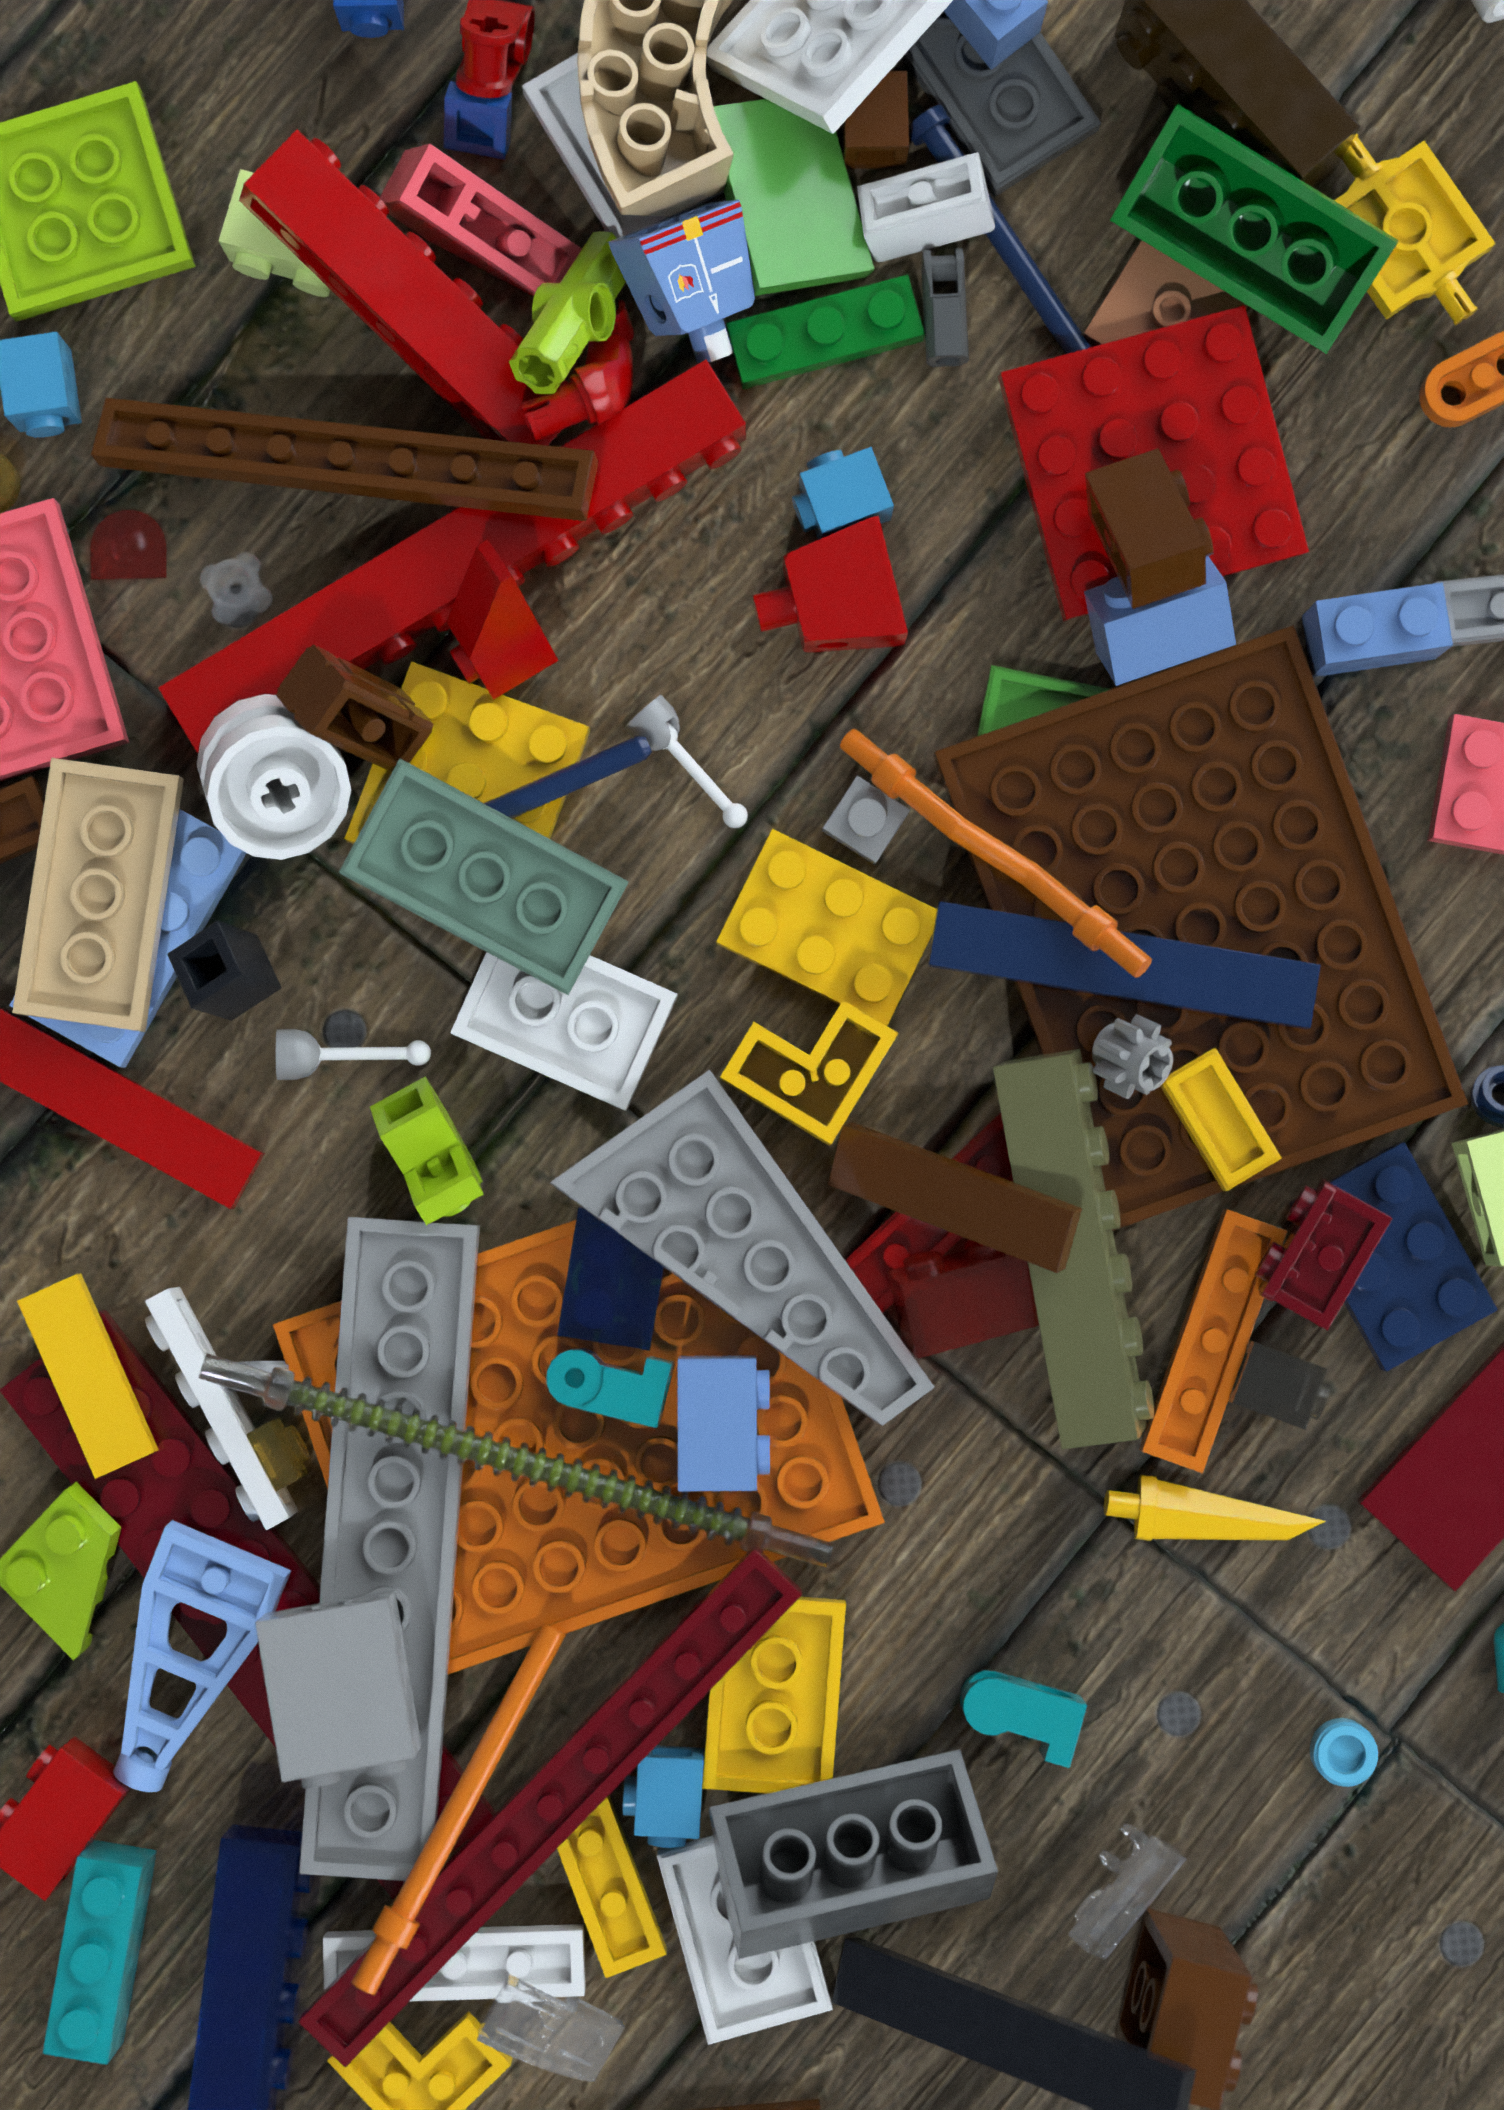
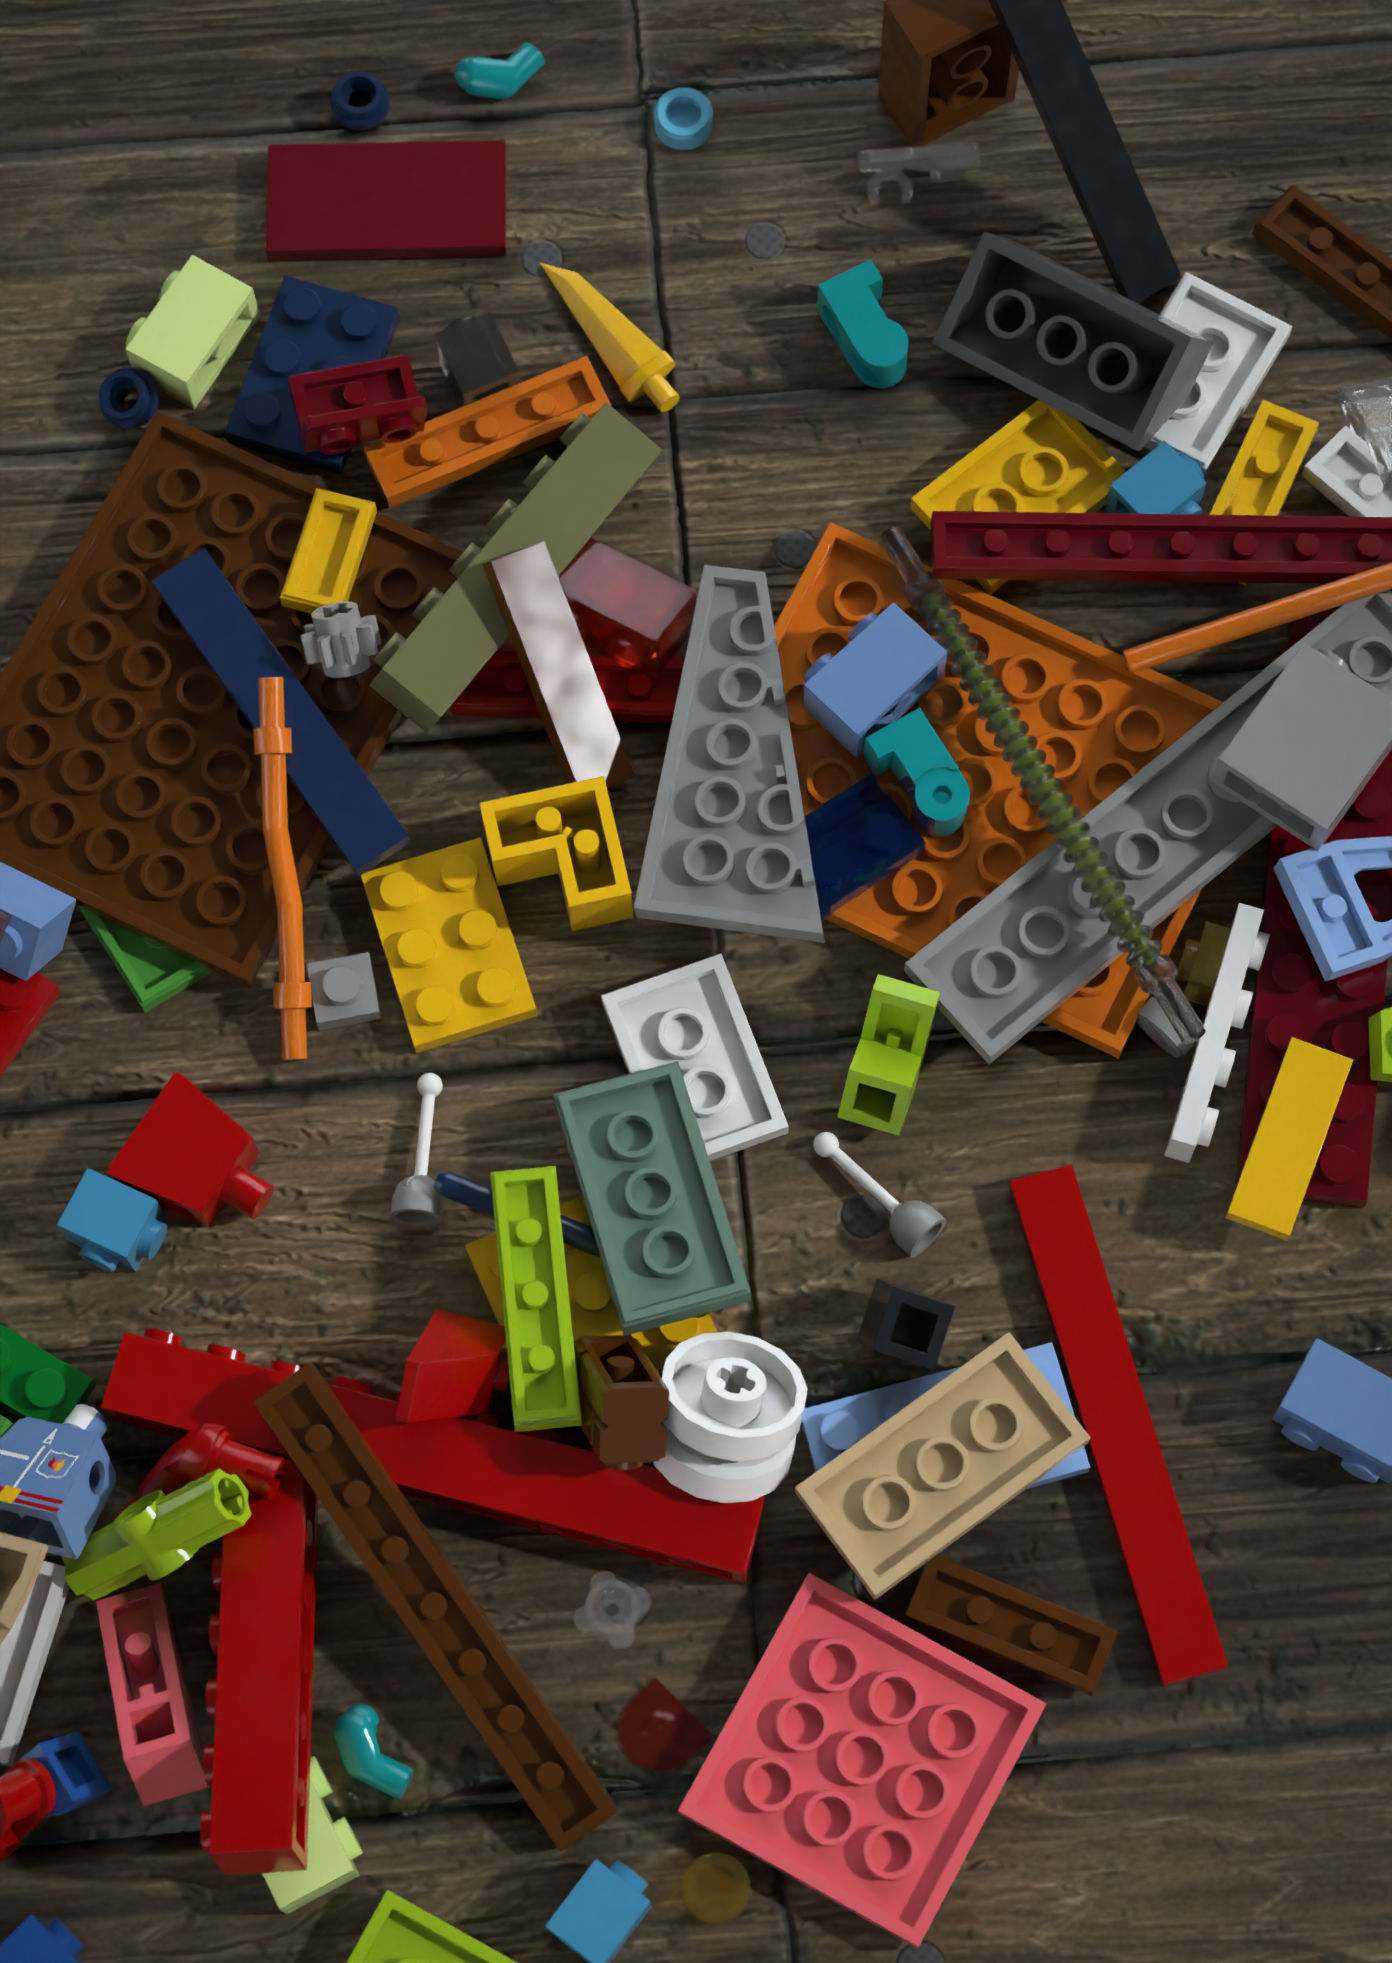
camera: 130 degrees left, 15 degrees down
none -> teal arm [334,1704,414,1800]
none -> lime tile [490,1166,582,1432]

